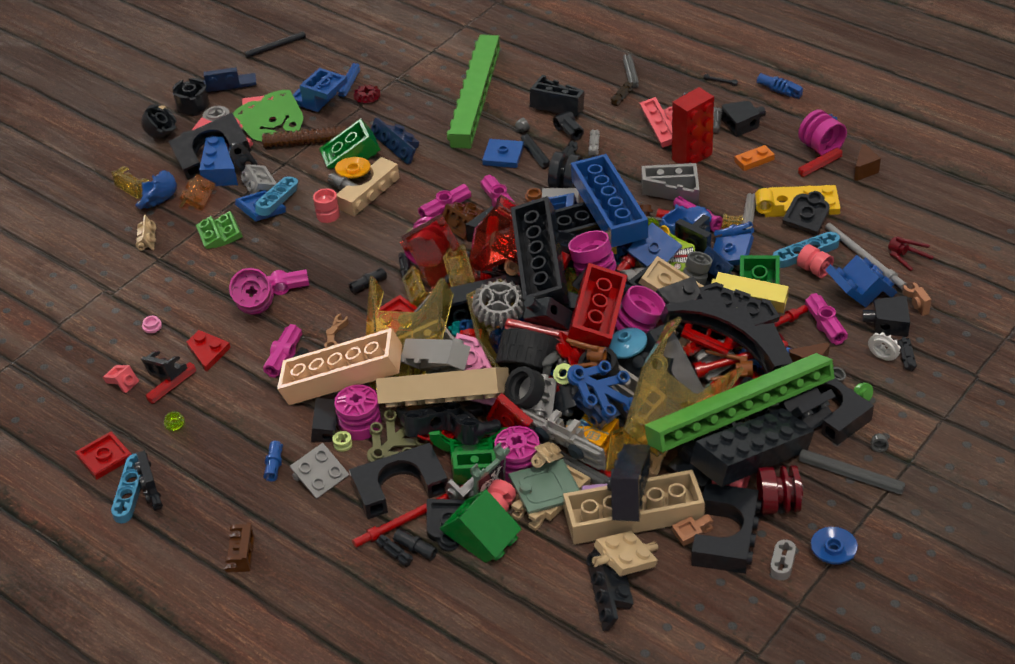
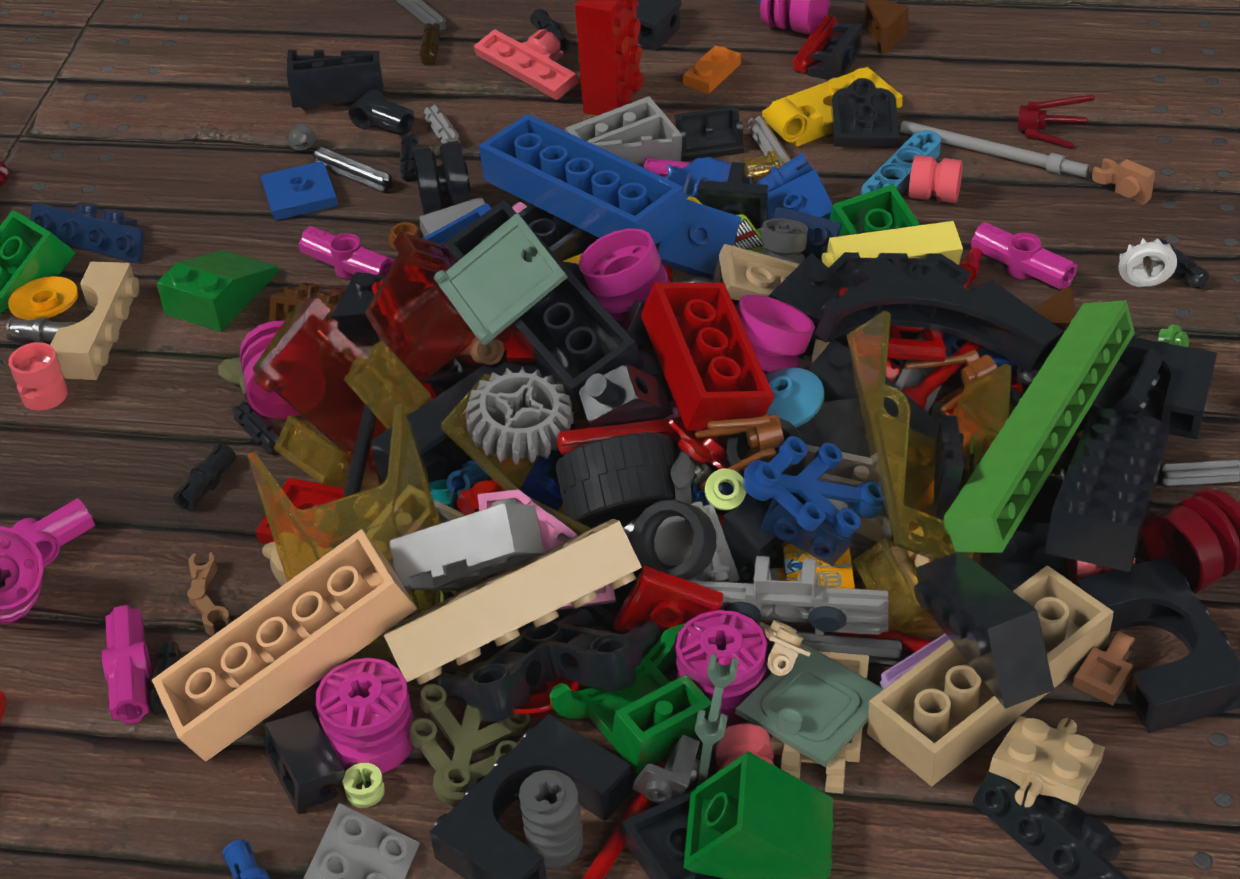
camera: 30 degrees left, 0 degrees up
dark pink piece [418,184,471,218] -> none
bright green brick [447,35,500,149] -> none
blue bracket [825,255,897,308] -> none
black torso [862,296,910,337] -> none
none -> green slope [156,250,279,332]
none -> sand green container [434,213,568,345]
none -> dark grey piece [519,770,584,870]
none -> black hinge [674,106,744,162]
none -> black hinge [808,23,862,80]
none -> black wing [933,414,964,527]

